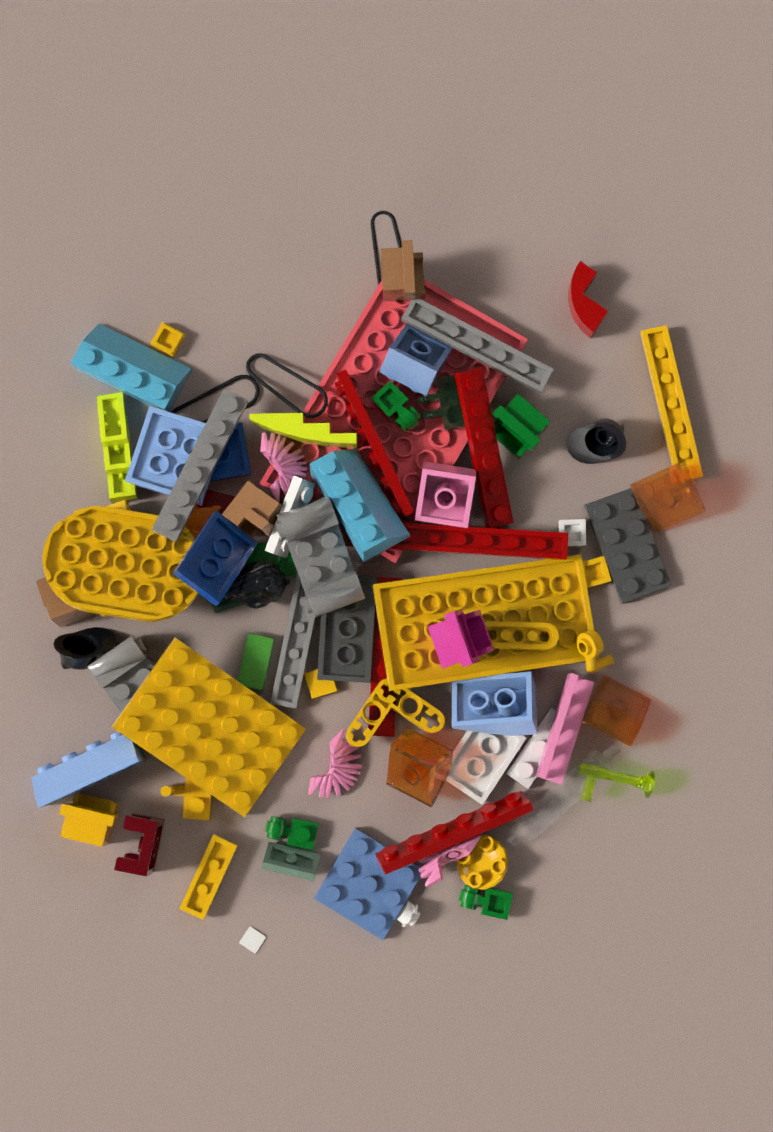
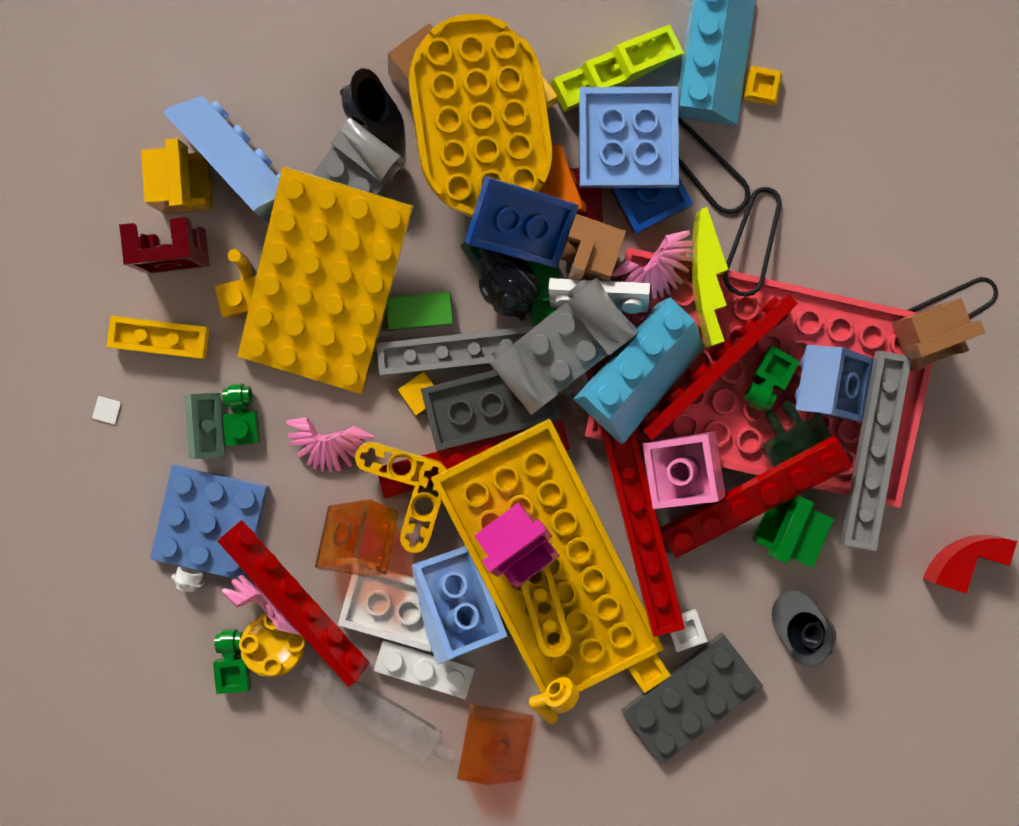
camera: 70 degrees right, 5 degrees up
light grey plate [152,389,248,543] -> none
bright pink fence [535,673,594,785] -> none
clear neon green piece [578,763,655,802] -> none
clear orange slope [630,463,706,532] -> none
yellow plate [640,325,703,483] -> none

